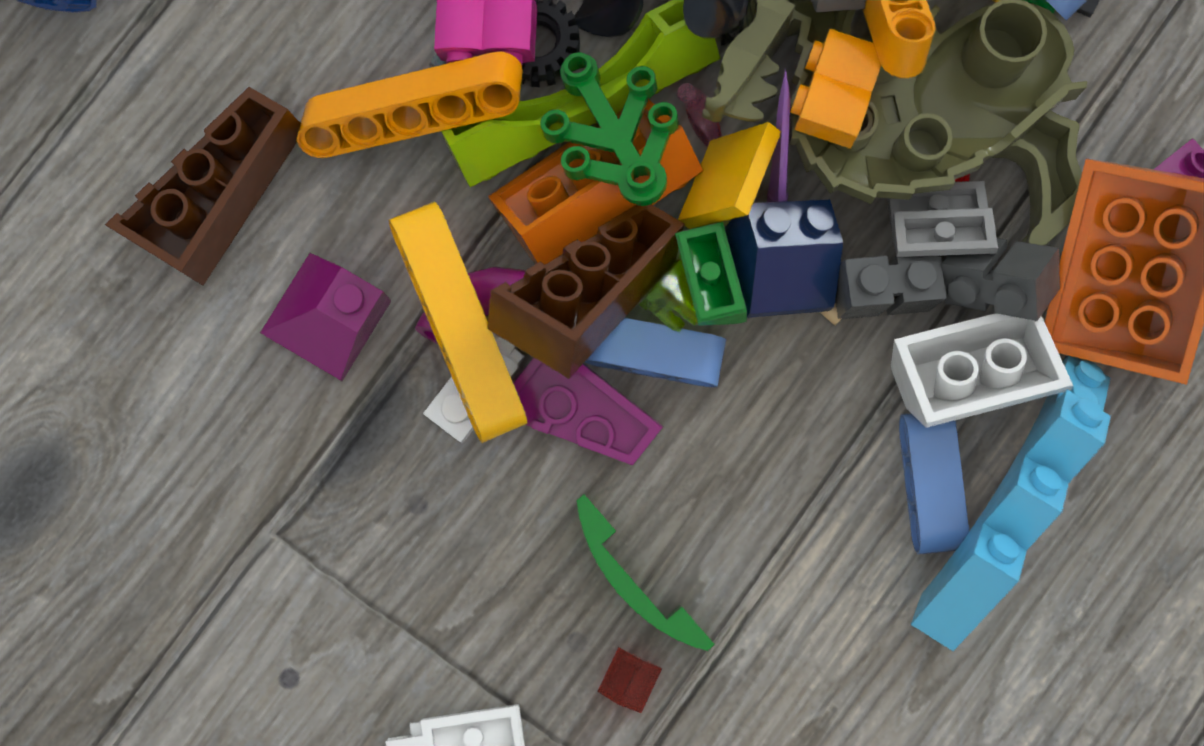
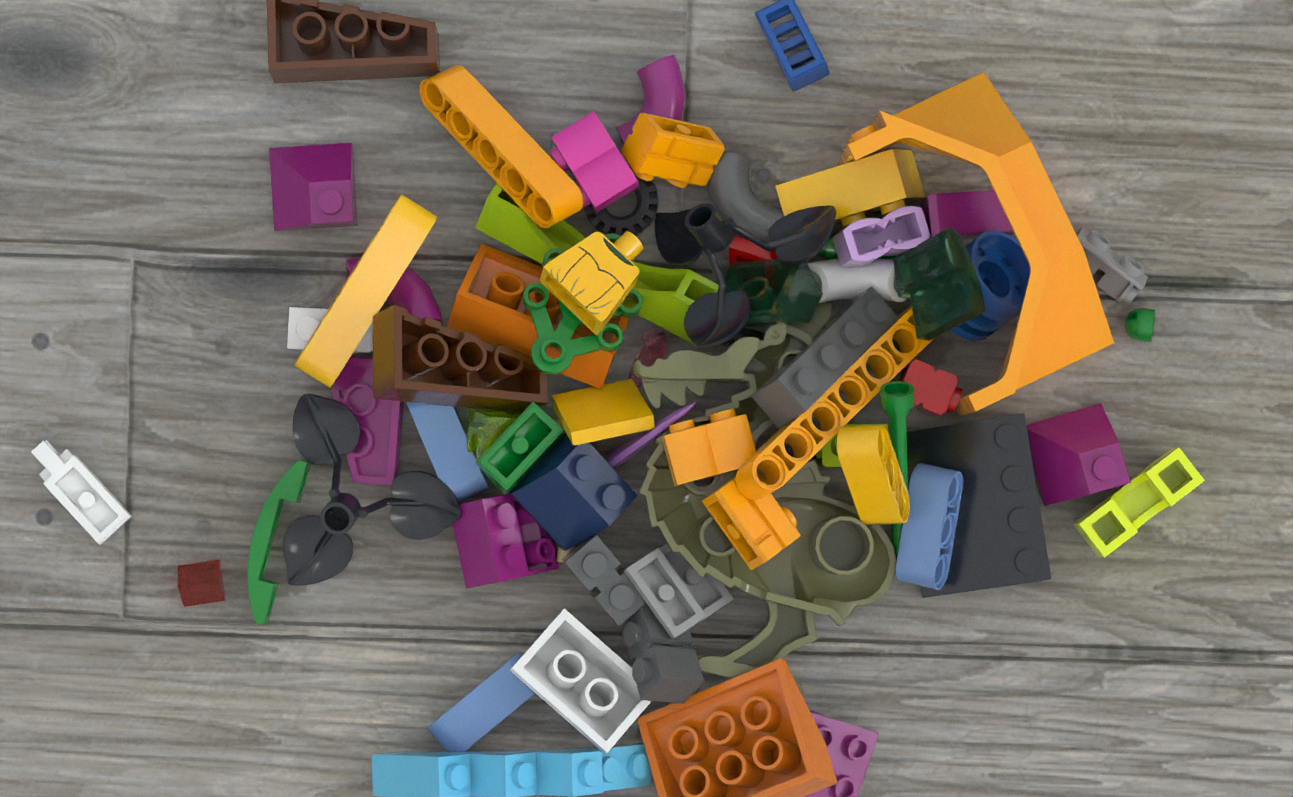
camera: 55 degrees right, 5 degrees up
none -> black plant [284,393,462,586]
none -> magenta slope [452,494,559,589]
none -> yellow torso [539,231,644,336]
none -> light orange brick [702,472,801,570]

